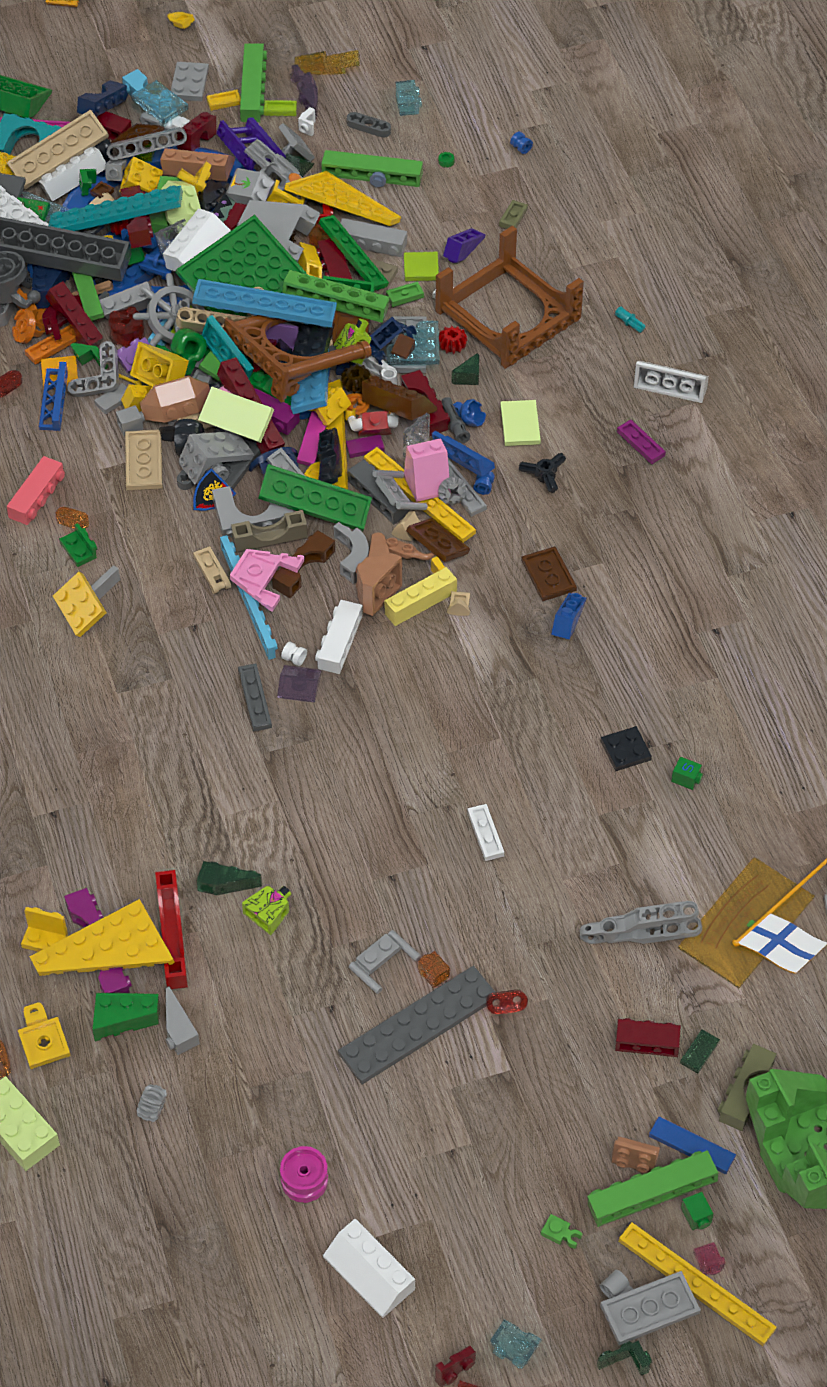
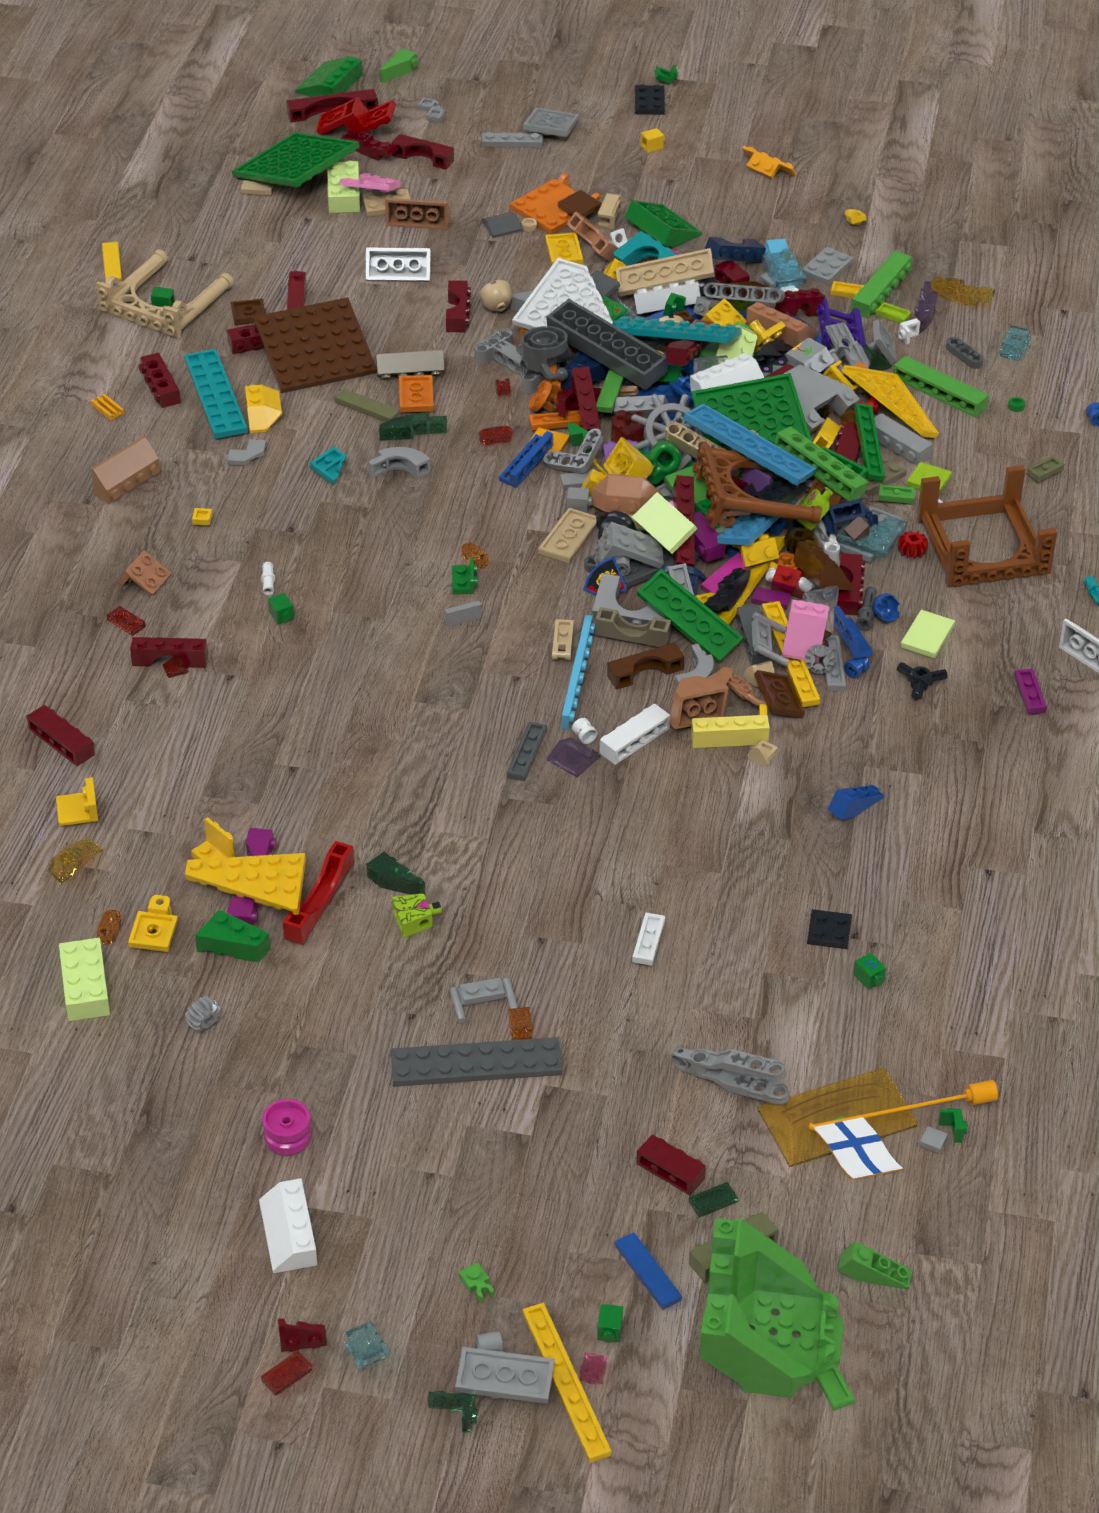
camera: 30 degrees right, 10 degrees down
coral brick [6,456,65,525] -> none
yellow plate [53,572,107,637] -> none
light grey slope [165,987,200,1055] -> none
teal tile [202,315,254,379] -> none
bright pink wing [230,549,304,612] -> none
sand blue plate [370,172,386,187] -> none
dark purple slope [443,228,486,263] -> none
clear green slope [451,353,480,385] -> none
clear red plate [486,989,528,1014] -> none
reddish brown tile [521,546,577,602] -> none
bright green brick [587,1150,718,1227] -> none
nougat bracket [611,1136,660,1174] -> none

